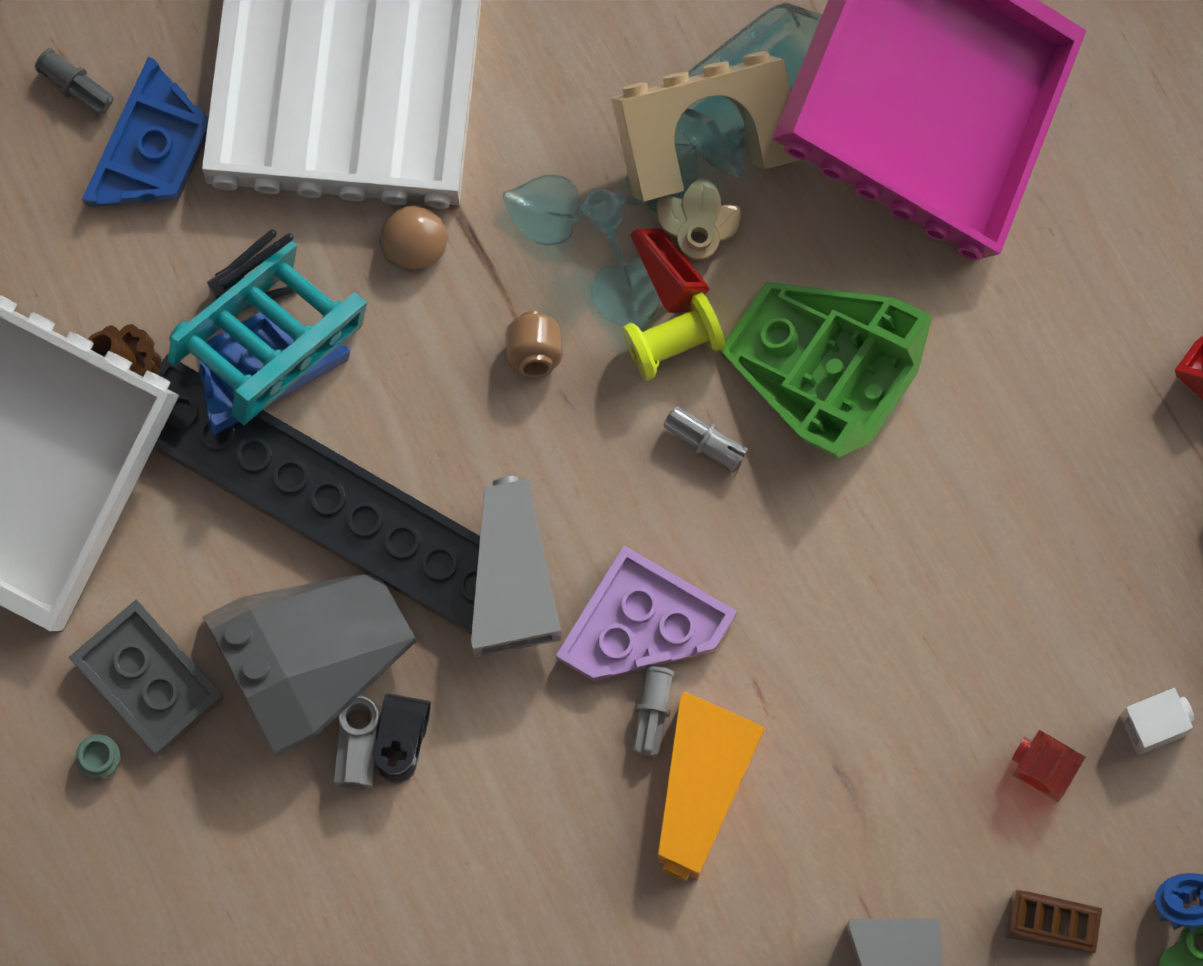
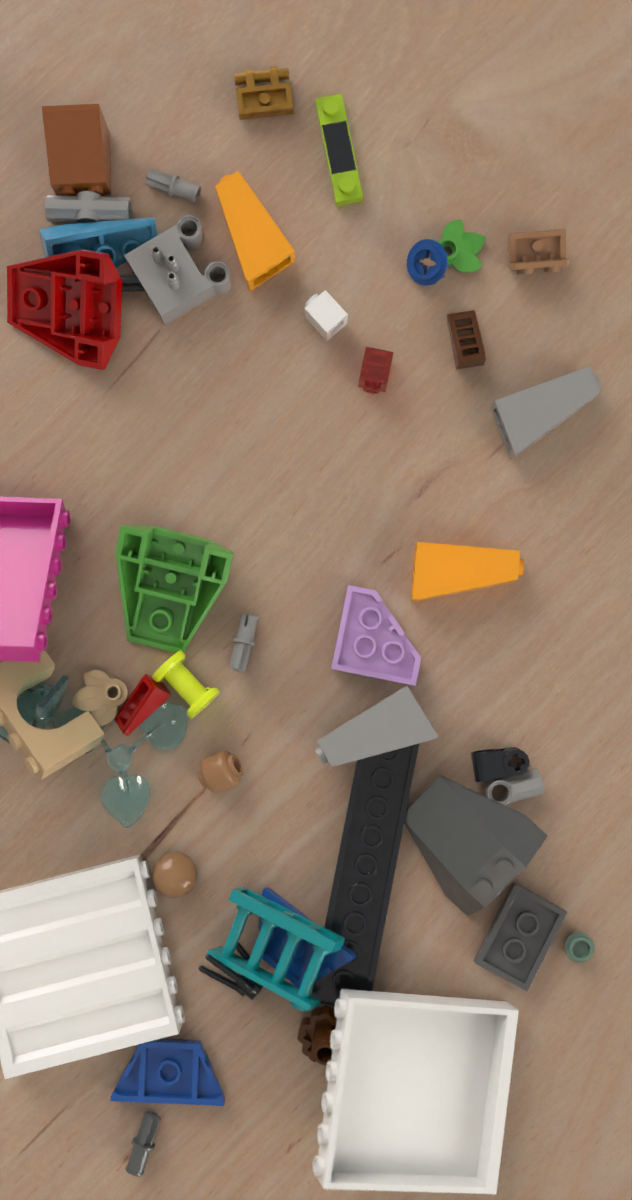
camera: 105 degrees left, 10 degrees up
light grey axle [633,666,674,756] -> none

